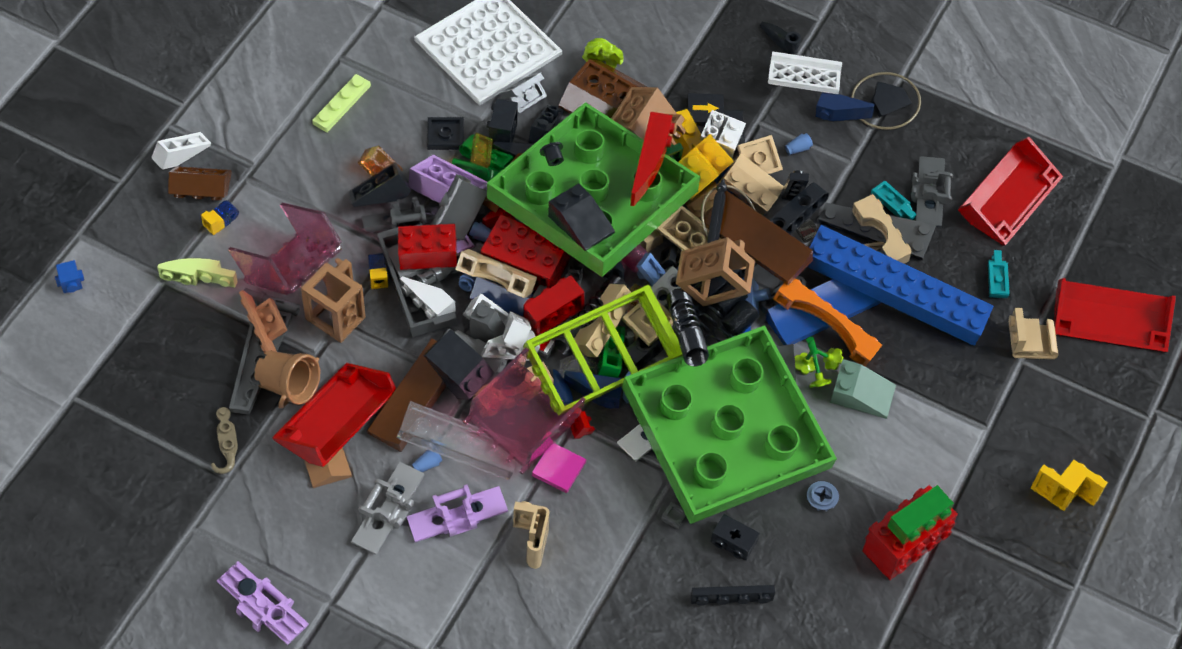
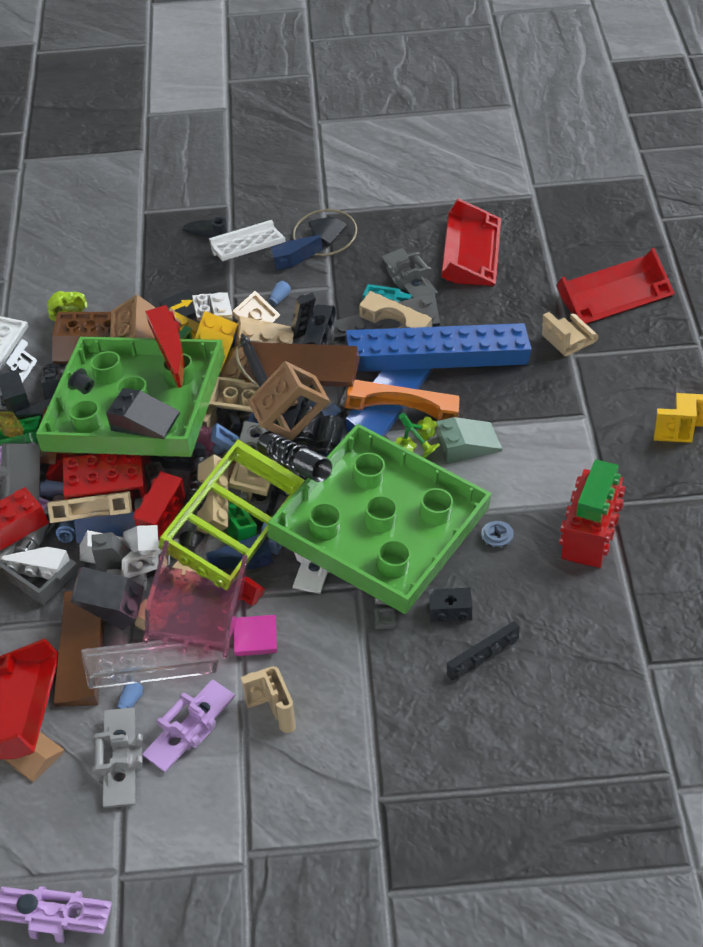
camera: 25 degrees left, 10 degrees down
teal hinge [988,250,1009,298] -> none

